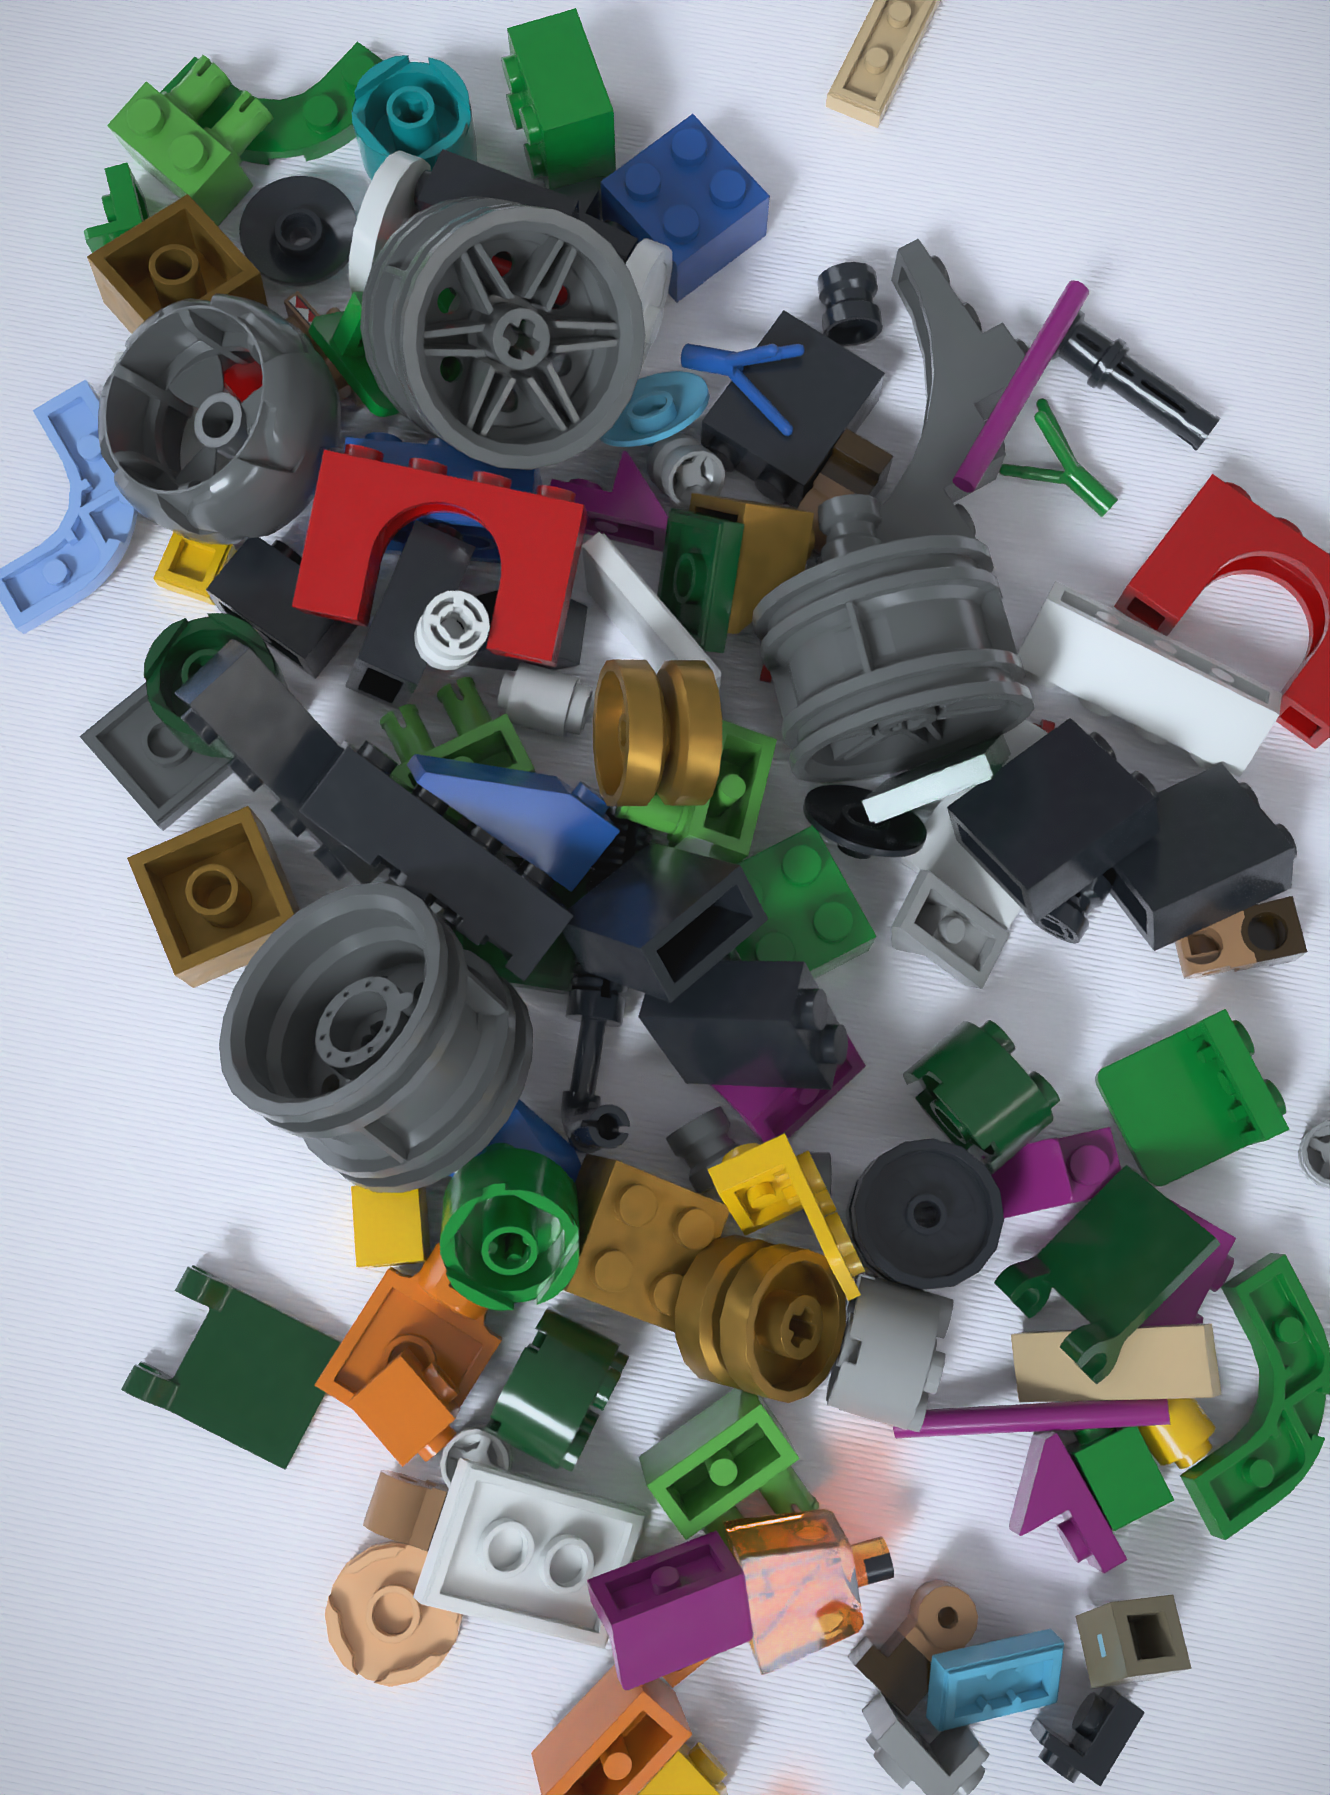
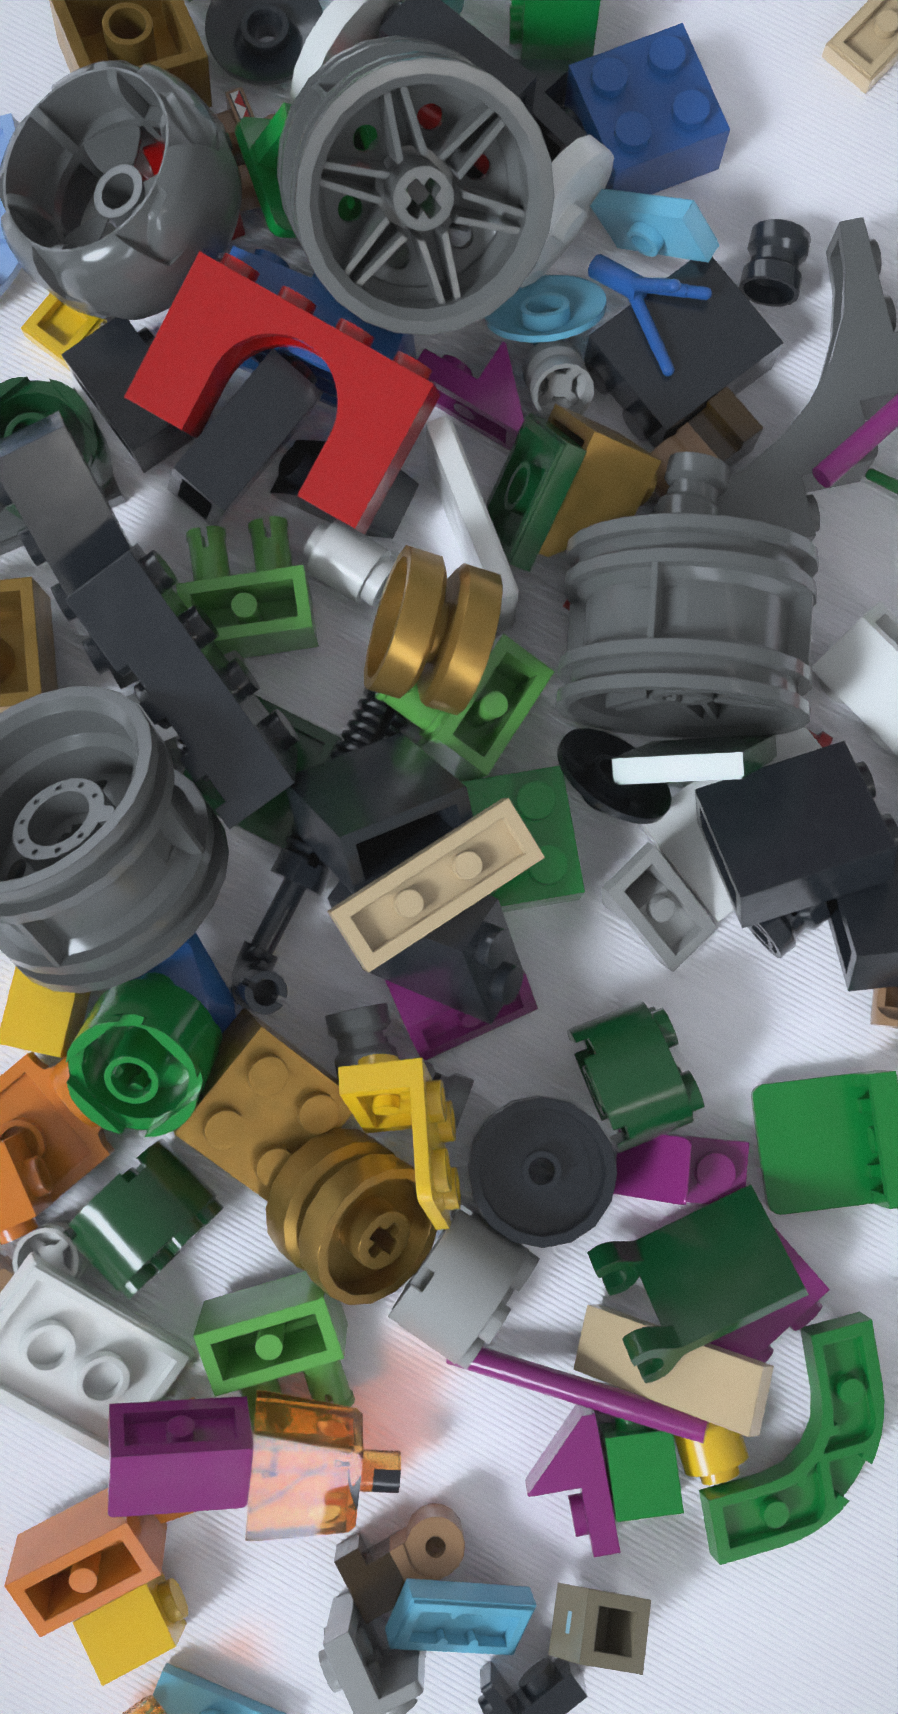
camera: 20 degrees right, 5 degrees up
blue slope [407,754,620,892] -> none
white wheel [414,591,490,670] -> none
none -> tan plate [327,798,545,973]
none -> medium azure plate [590,189,719,263]

